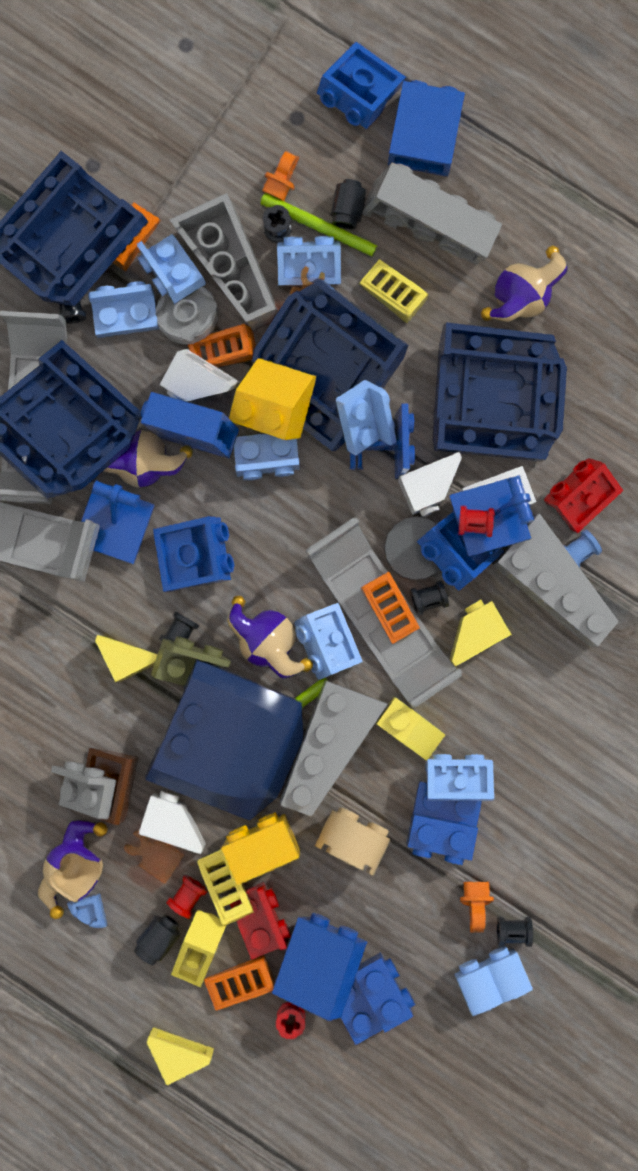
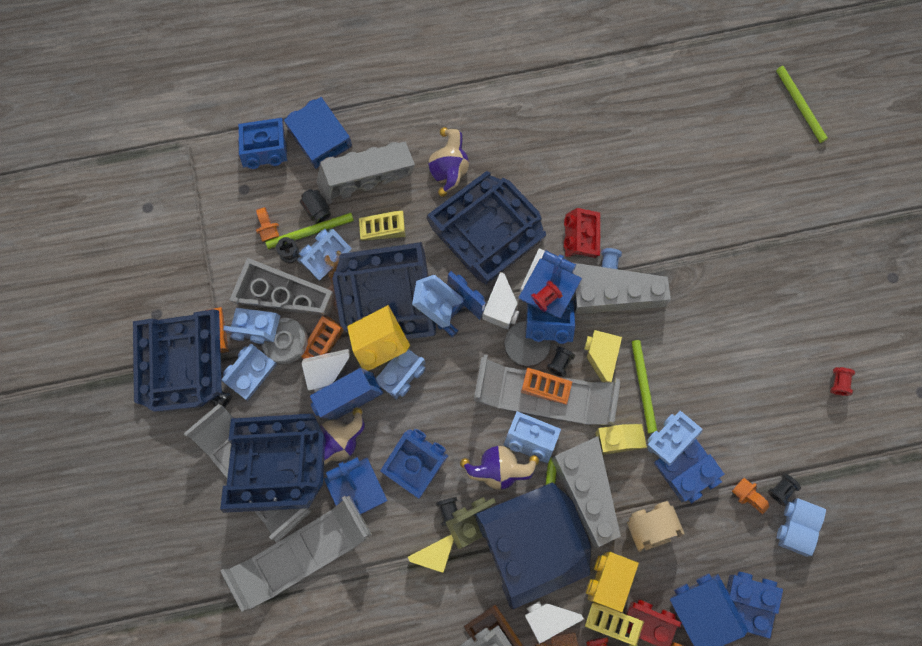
camera: 45 degrees left, 10 degrees down
none -> lime bar [631,340,657,434]

